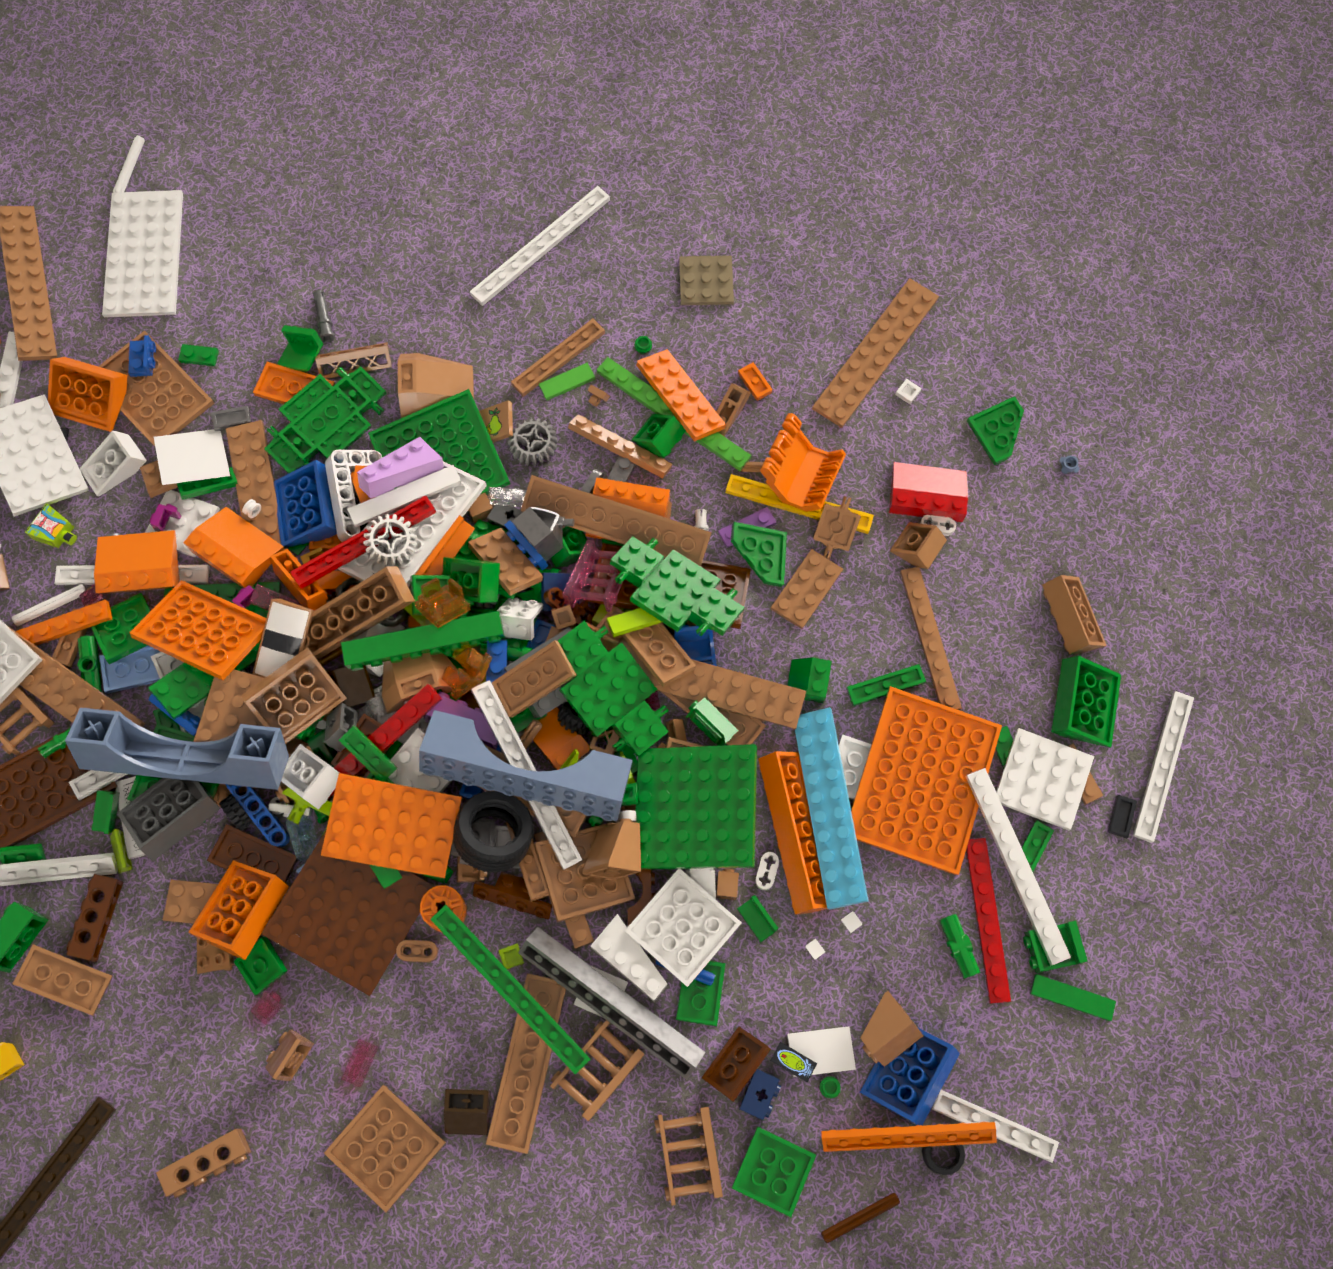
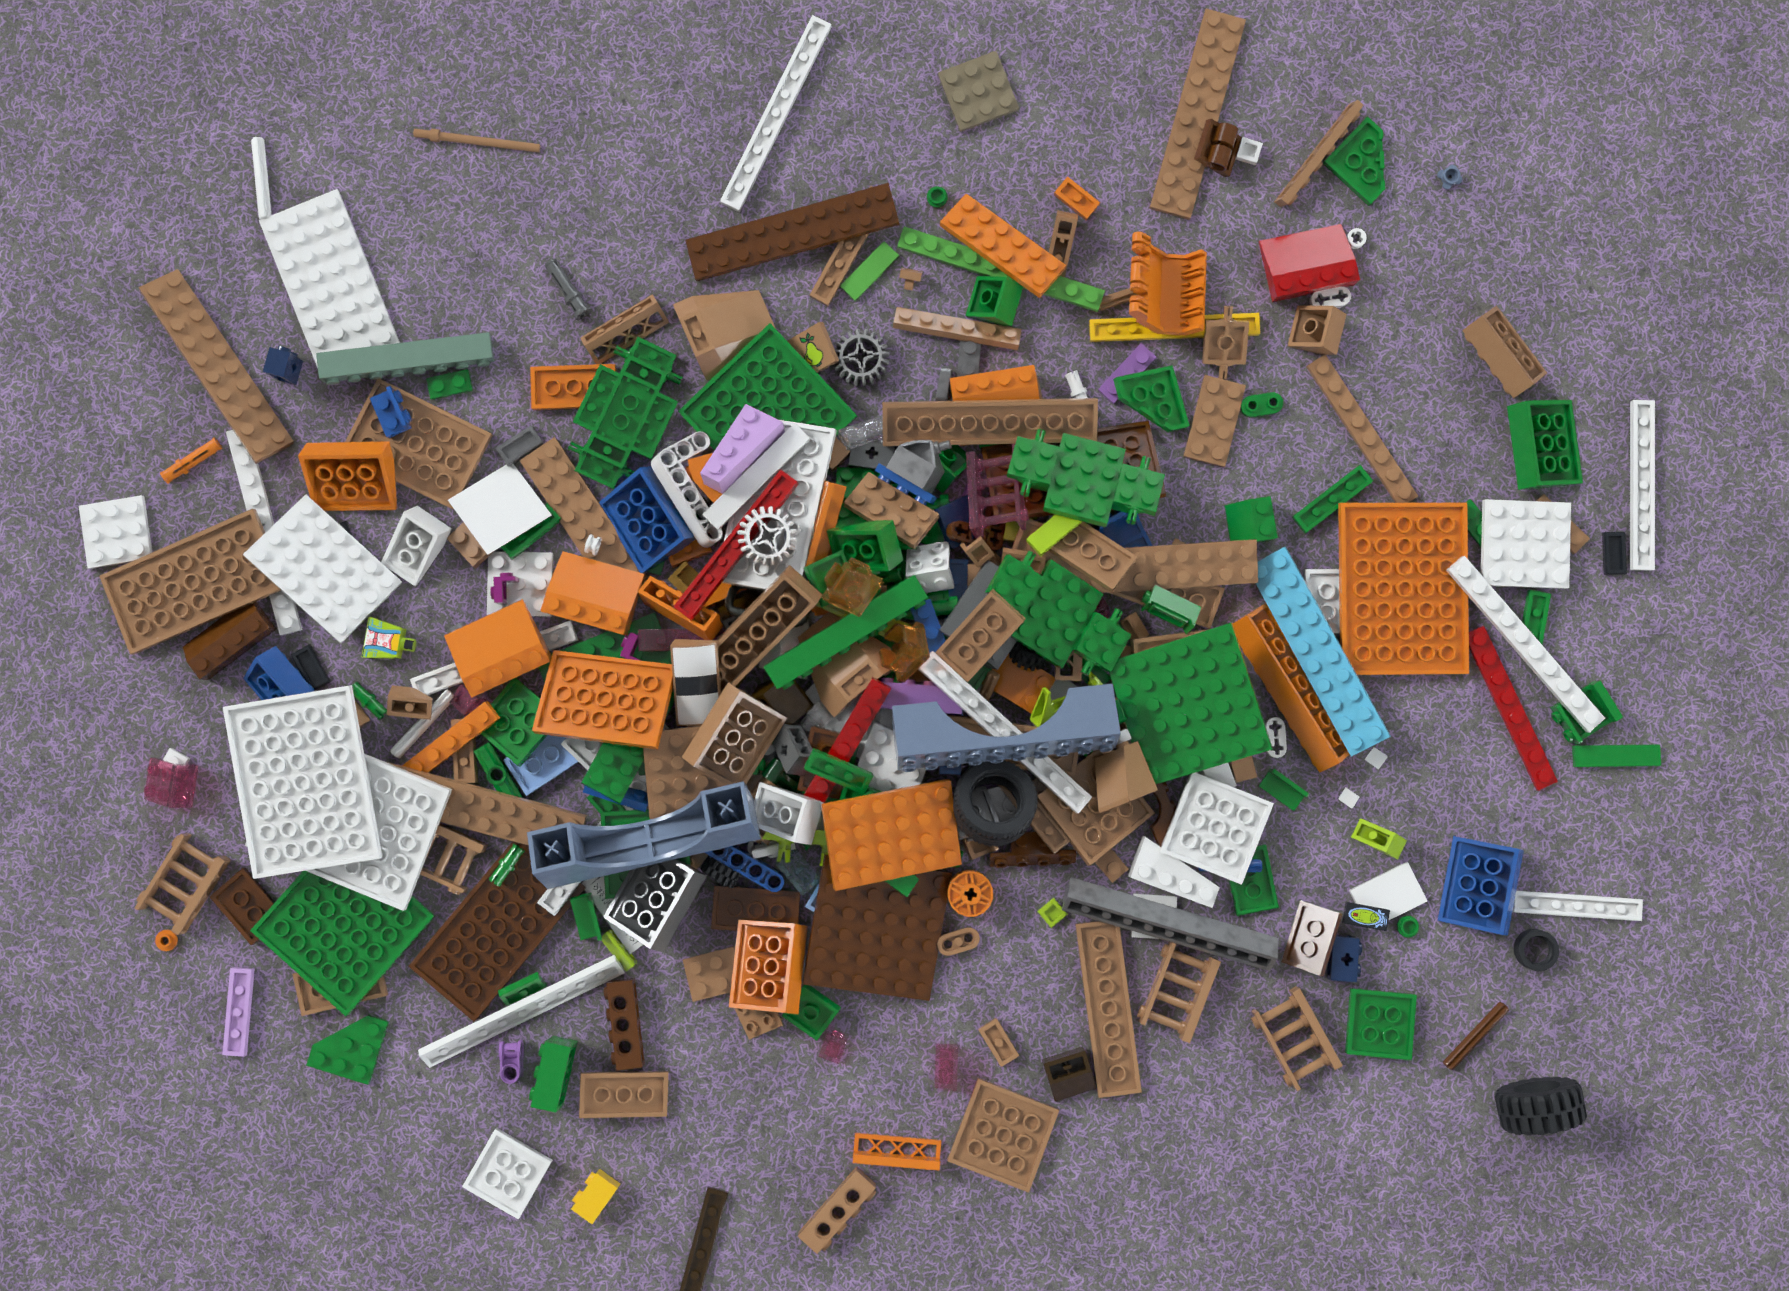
camera: 15 degrees left, 15 degrees up
medium nougat slope [265,1030,314,1081] -> none
green bracket [278,325,323,372] -> none
green plate [430,905,590,1075] -> none
orange plate [821,1122,997,1152] -> none
medium nougat slope [860,991,924,1067] -> none
green piece [939,914,981,979] -> none
none -> dark blue brick [262,346,303,385]
none -> sand green brick [316,332,495,385]
none -> green pin [352,681,387,720]
none -> medium nougat slope [387,685,433,720]
none -> medium nougat bar [413,128,540,153]
none -> reddish brown plate [685,183,900,282]
none -> orange fence [852,1133,941,1171]
none -> medium nougat plate [978,1018,1019,1067]
none -> reddish brown plate [1194,119,1242,177]
none -> green plate [1240,392,1283,418]
none -> medium nougat plate [1274,100,1364,207]
none -> white bush [1346,228,1367,249]
none -> lime slope [1351,818,1407,860]

